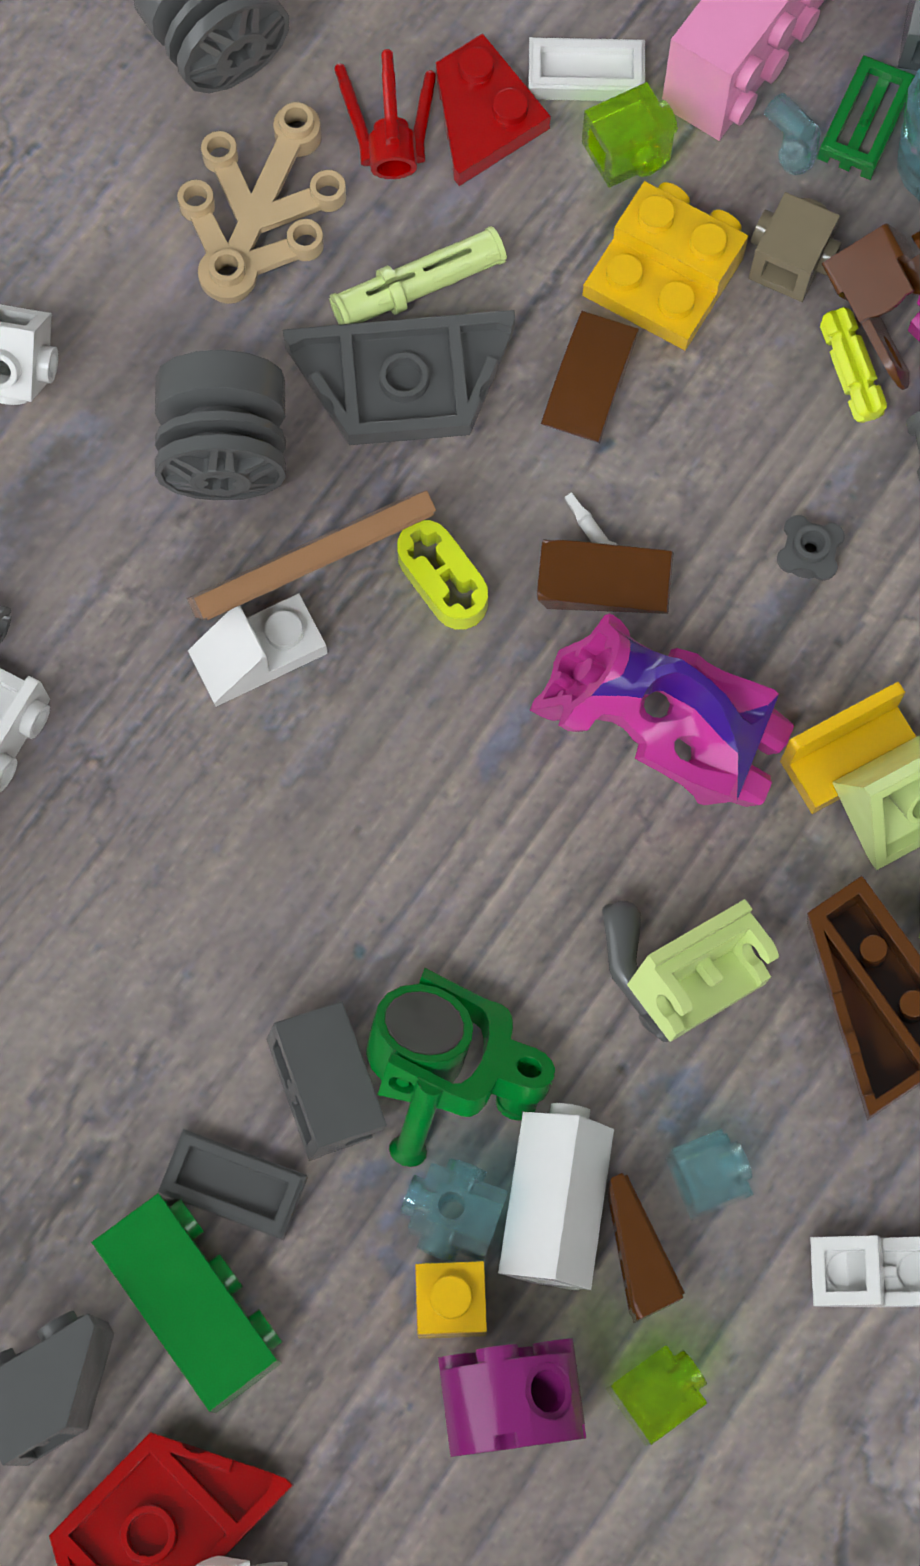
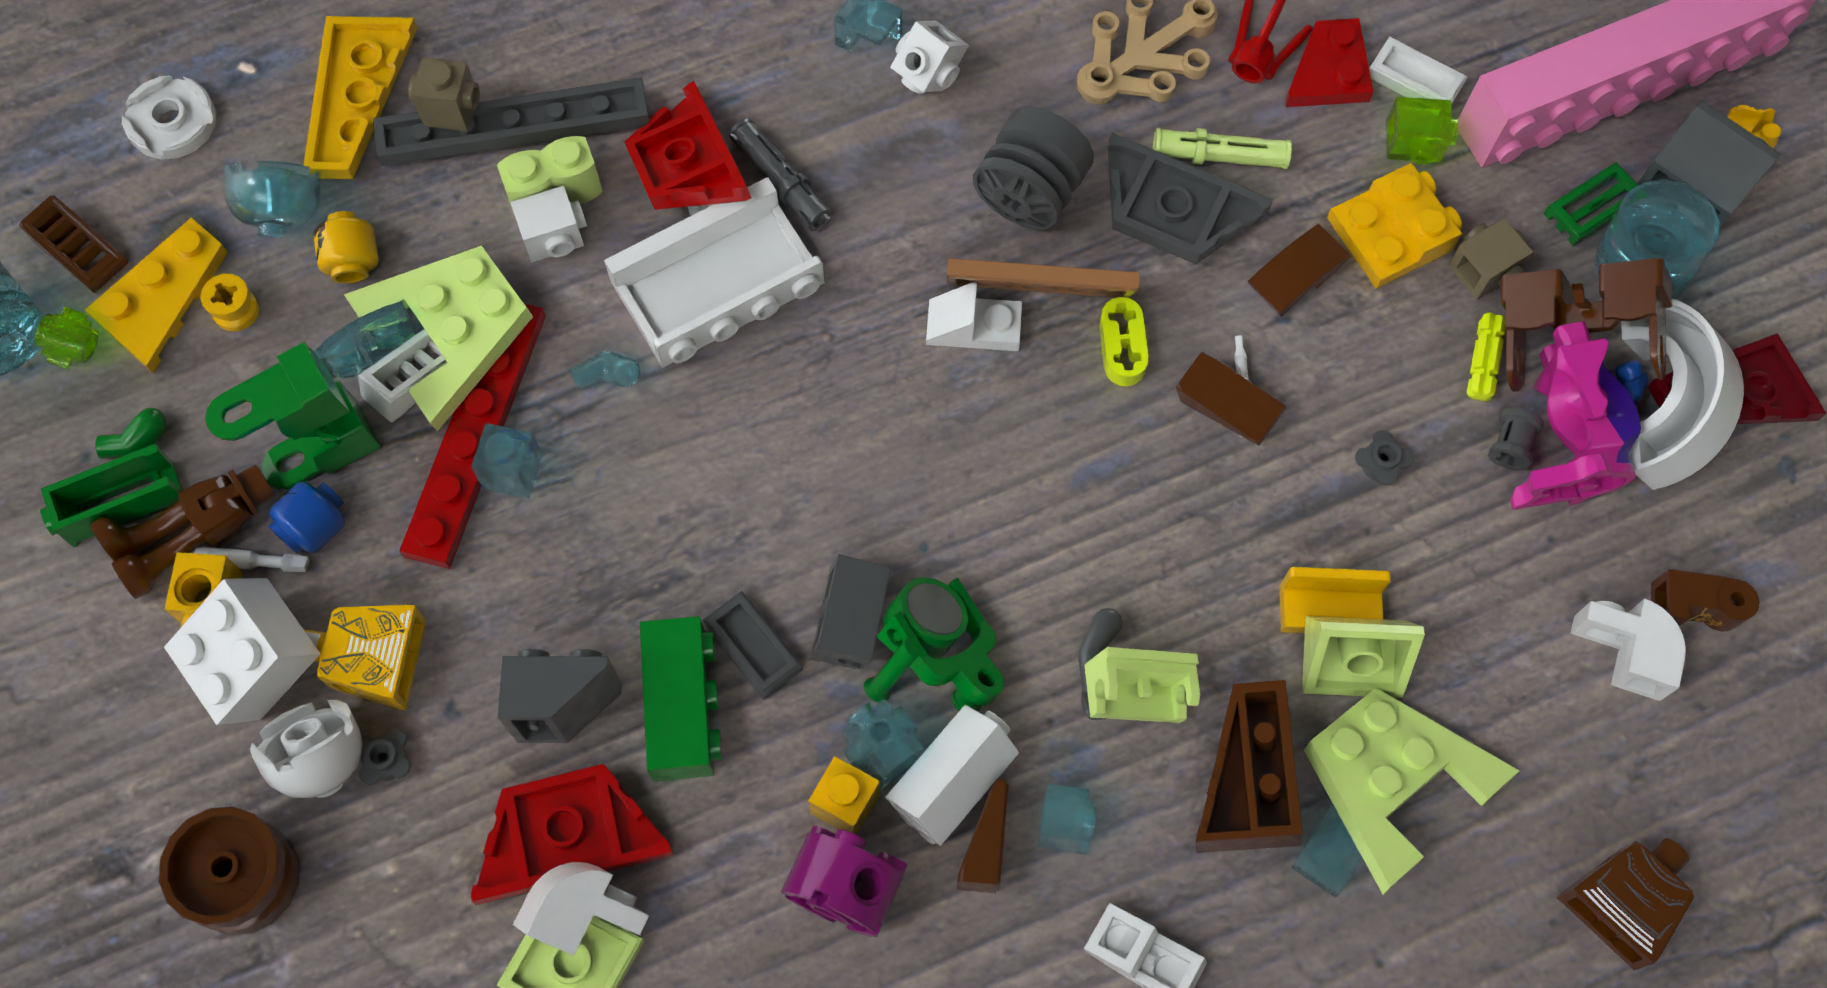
camera: 30 degrees right, 5 degrees down
dark pink hips [530,614,794,807] -> none
clear neon green brick [605,1345,708,1446] -> none
clear light blue arm [764,93,821,175] -> none

